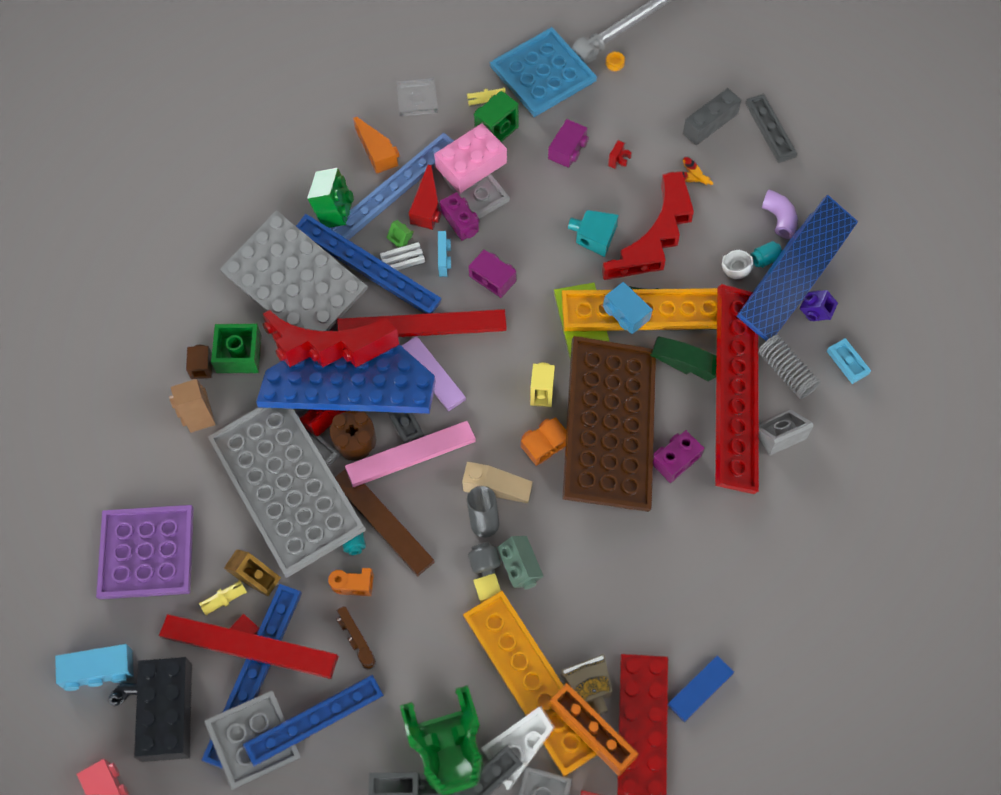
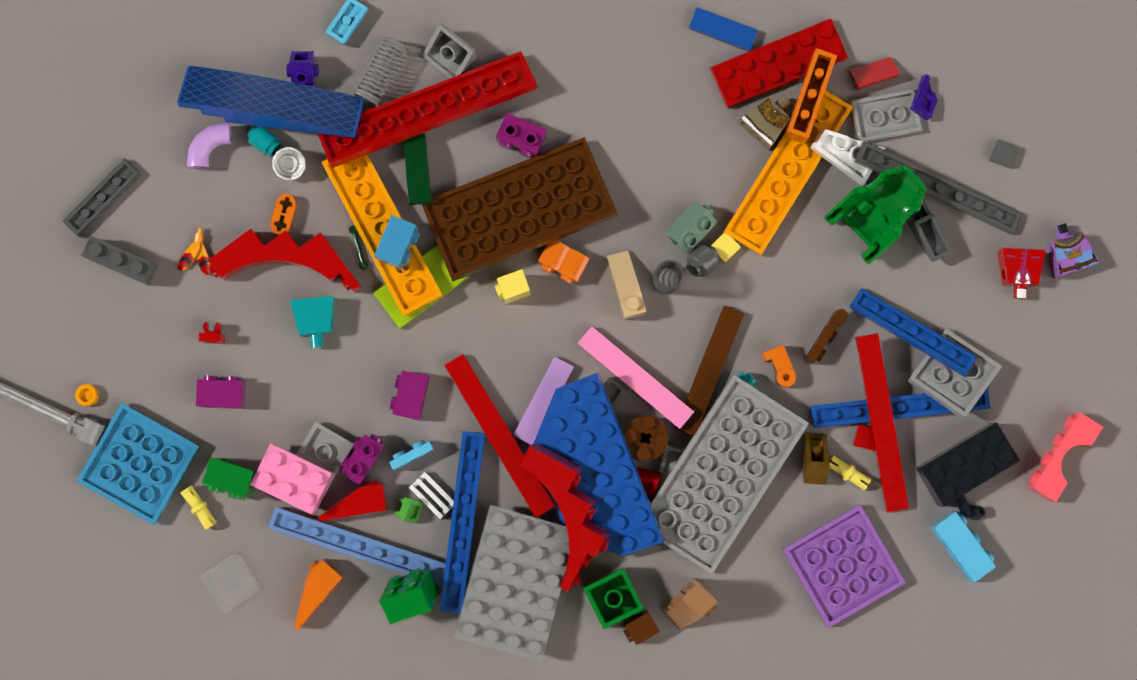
camera: 125 degrees left, 20 degrees up
none -> orange beam [270,194,297,235]

